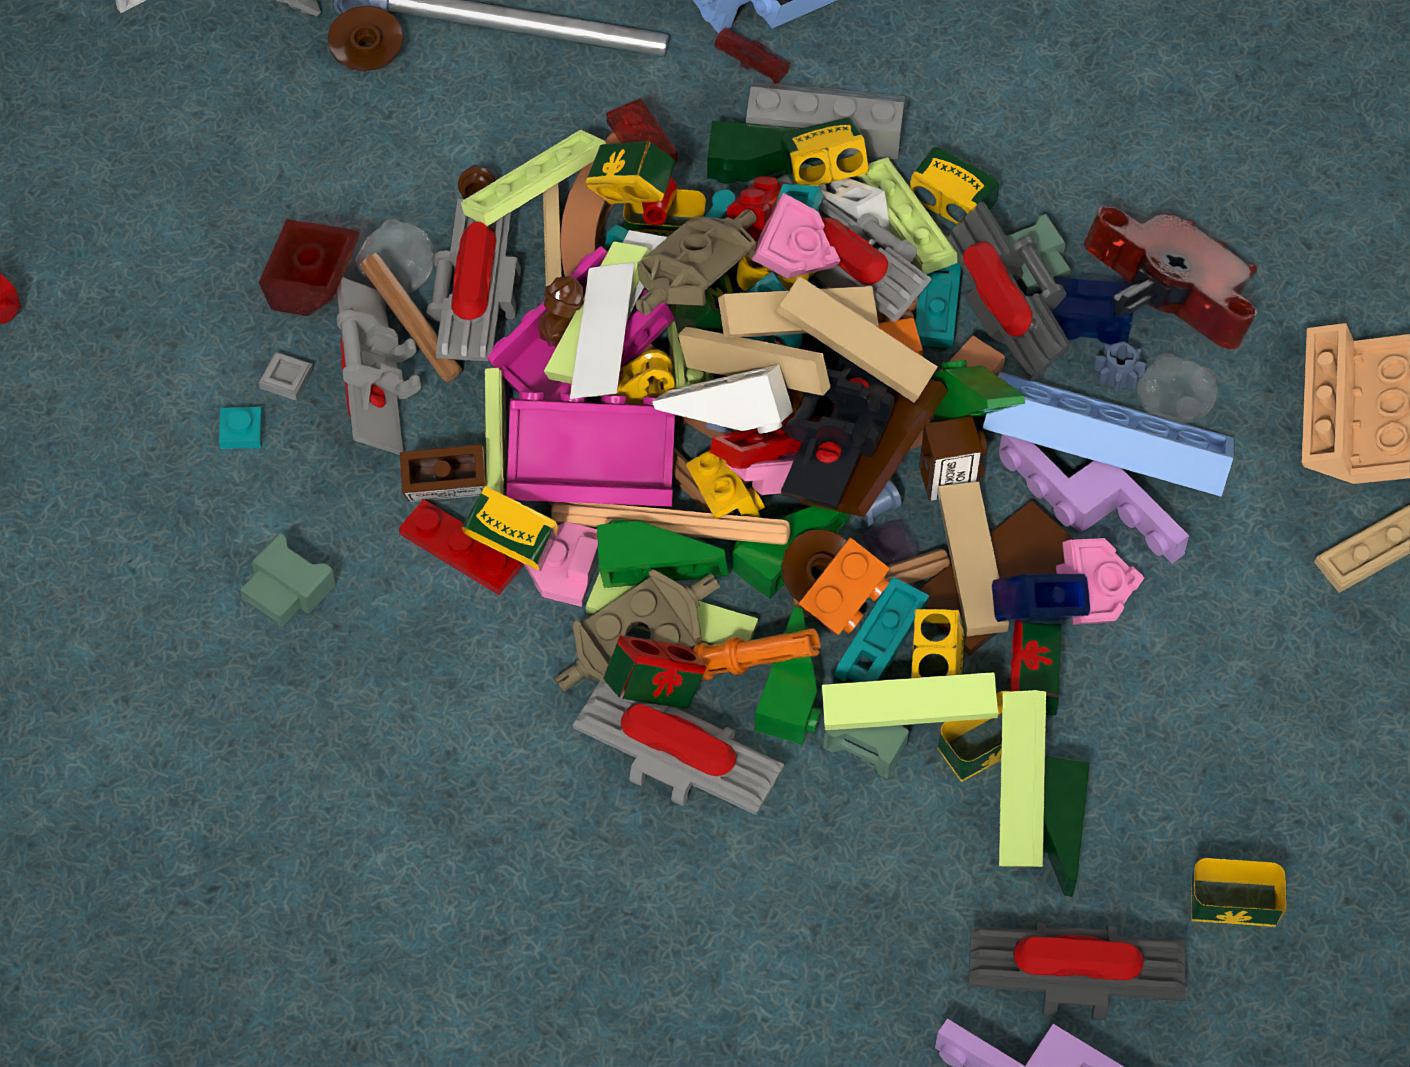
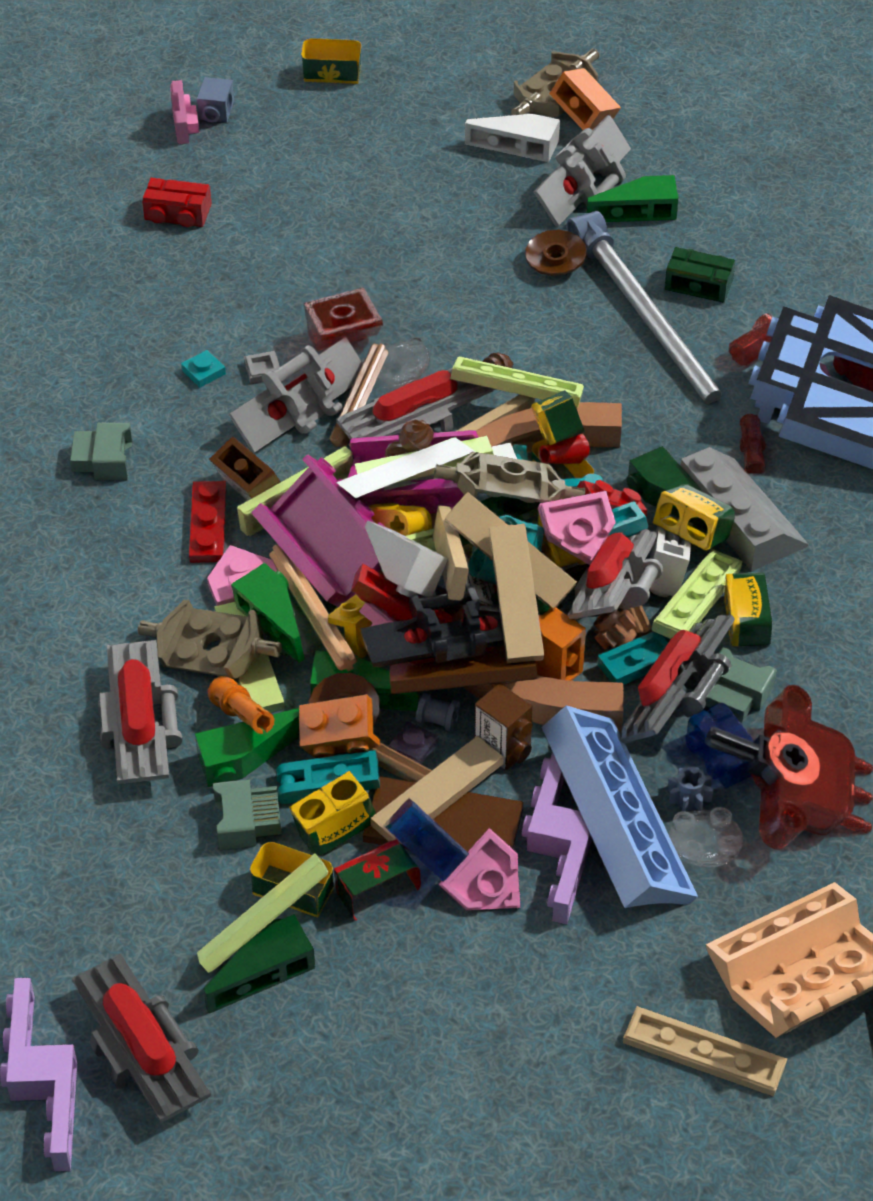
camera: 55 degrees right, 10 degrees down
piece [462,486,559,572] -> none
piece [603,635,706,709] -> none
clear red plate [606,98,678,166] -> none
yellowish green tile [822,672,998,730] -> none
green slope [930,360,1026,422] -> none
yellow piece [1191,858,1286,927] -> none

